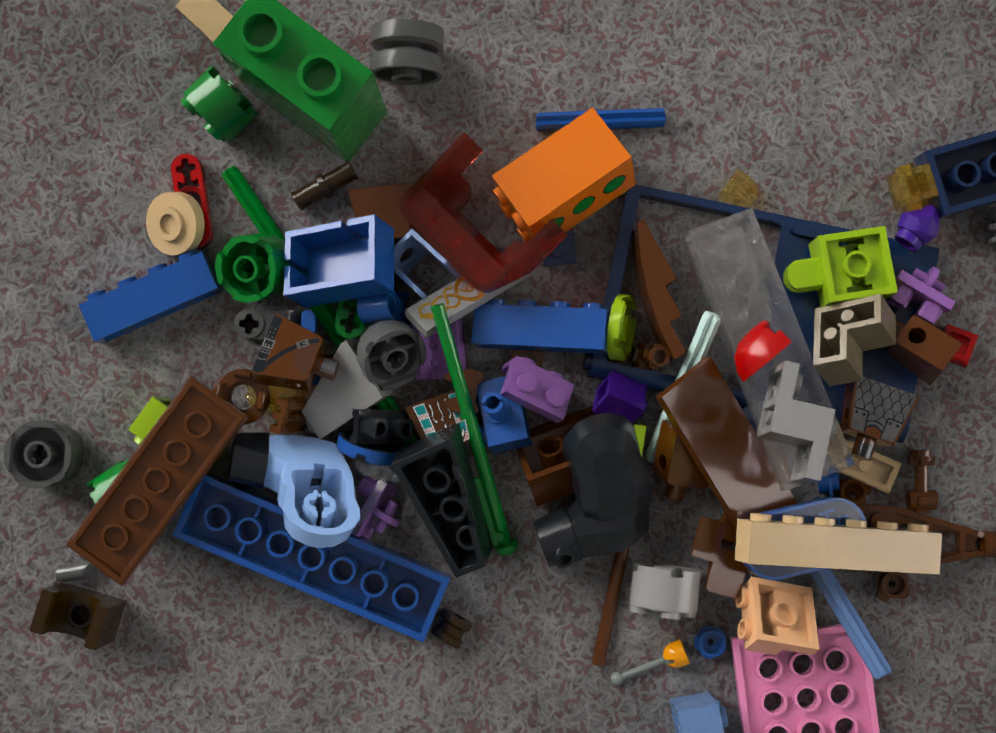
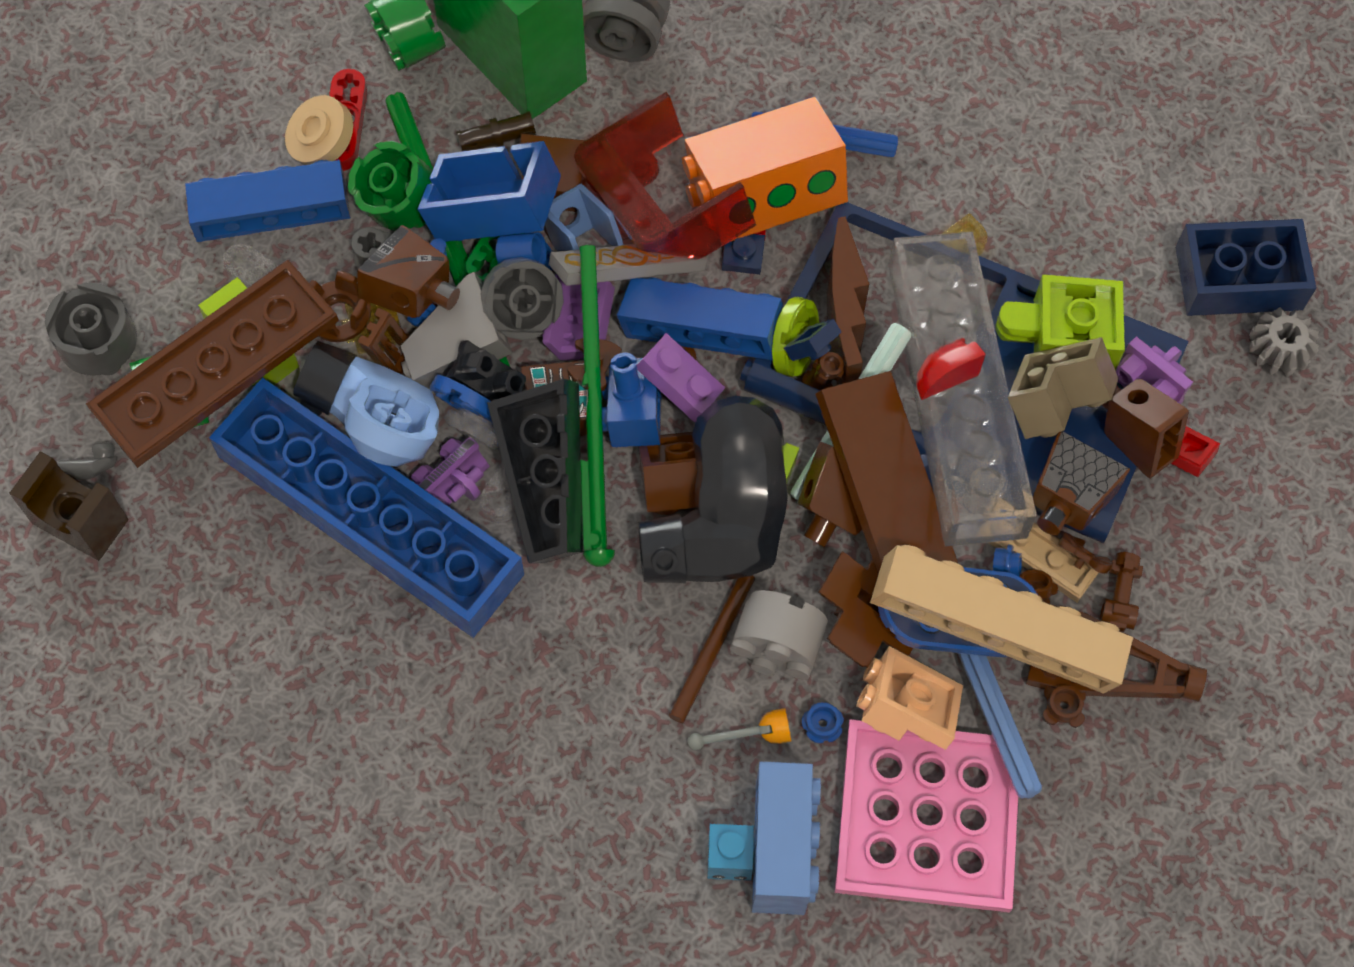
camera: 10 degrees right, 20 degrees down
dark brown wheel [431,608,473,649] -> none
dark purple brick [592,370,648,423] -> none
light grey bracket [756,361,838,484] -> none
clear yellow brick [886,162,939,212] -> none
dark purple rock [894,204,940,252] -> none
none -> dark blue plate [784,319,841,361]
none -> reddish brown piece [1058,532,1114,574]

